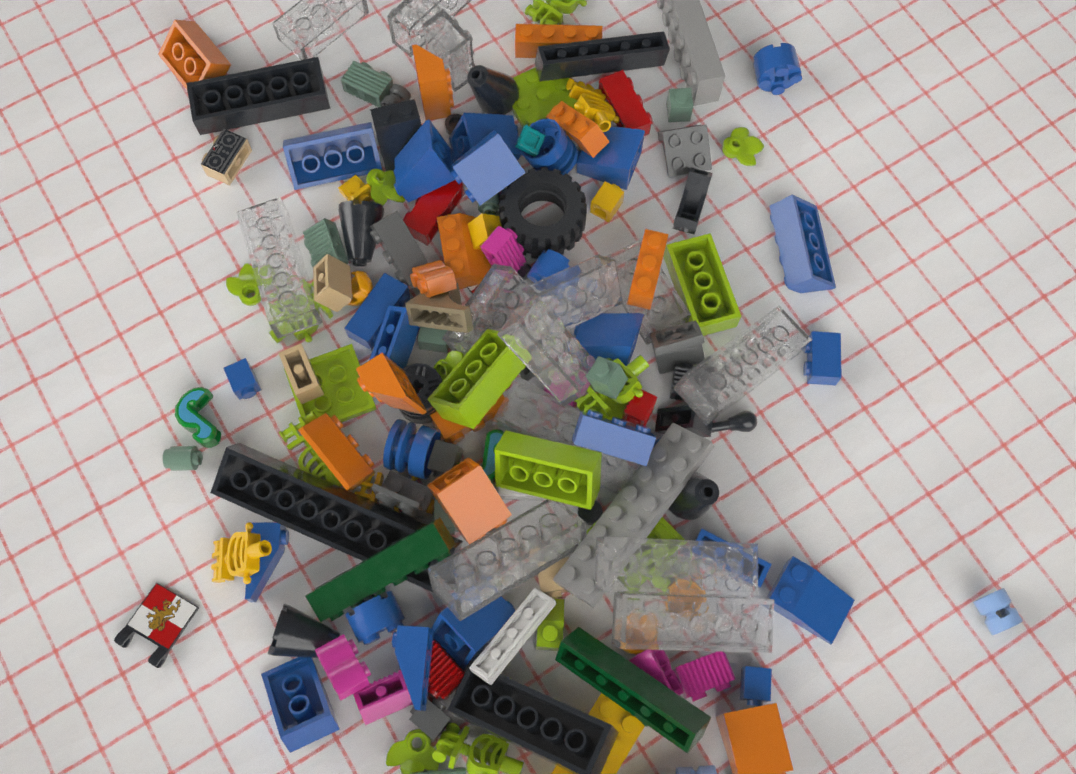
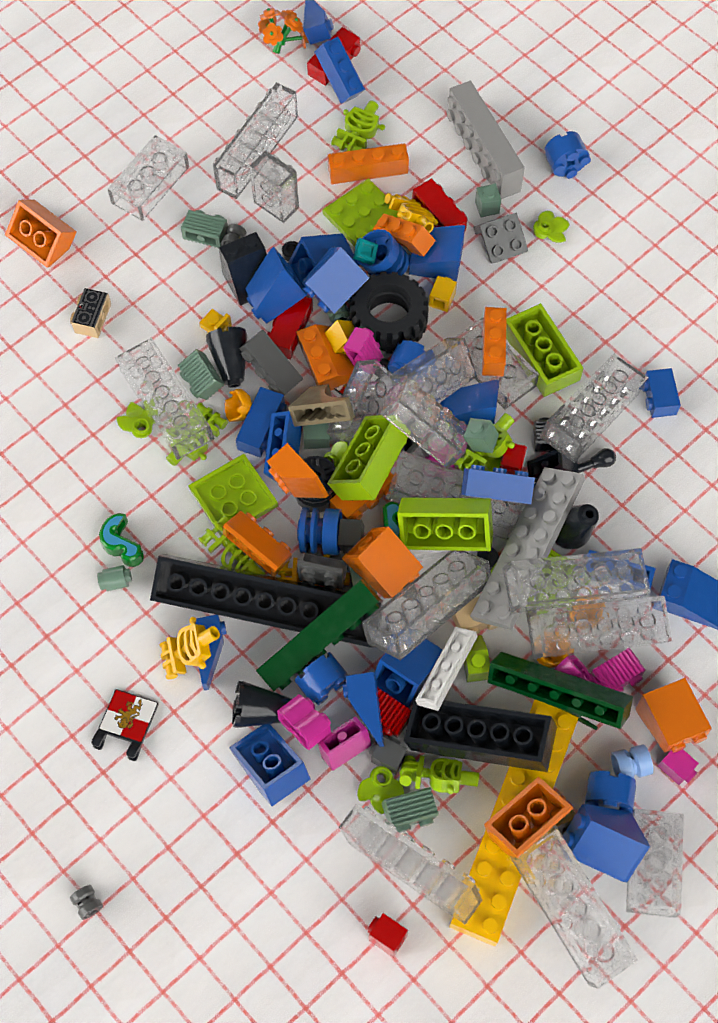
camera: 10 degrees left, 5 degrees down
black brick [186,57,331,135] -> none
blue brick [223,358,262,400] -> none
tan brick [278,343,324,404] -> none
blue slope [283,122,382,190] -> none
tan brick [313,254,353,312] -> none
lime plate [366,169,406,206] -> none
orange brick [410,260,457,298] -> none
orange slope [412,44,454,120] -> none
black cone [467,65,519,115] -> none
black brick [535,31,670,82] -> none
dark grey bracket [649,320,705,374] -> none
black arch [672,167,713,235] -> none
blue brick [740,666,772,707] -> none
slope [769,194,836,293] -> none

